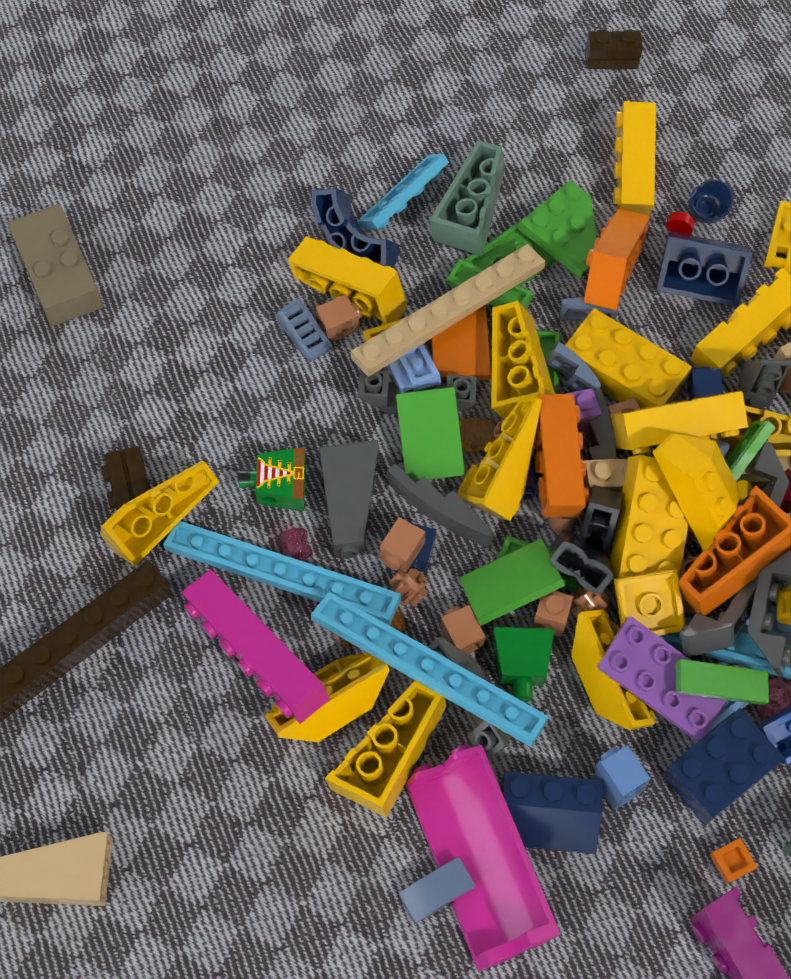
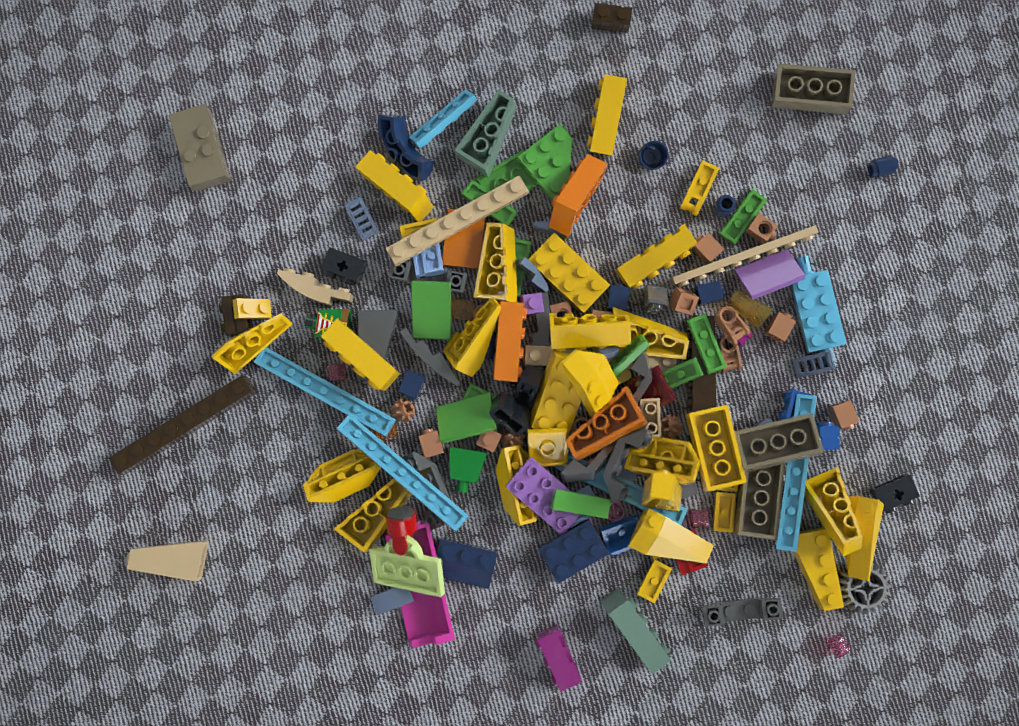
camera: 10 degrees right, 20 degrees up
dark pink brick [181,569,330,724] -> none
nougat brick [316,294,361,343] -> none
nougat brick [380,517,426,573] -> none
medium blue brick [592,745,651,810] -> none
dark blue slope [656,231,753,307] -> none
red tile [666,212,695,235] -> none
orange plate [710,838,758,885] -> none
none -> yellow plate [233,299,272,319]
none -> tan slope [277,268,354,307]
none -> black brick [321,247,367,286]
none -> yellow brick [321,319,400,391]
none -> yellowish green plate [369,506,445,597]

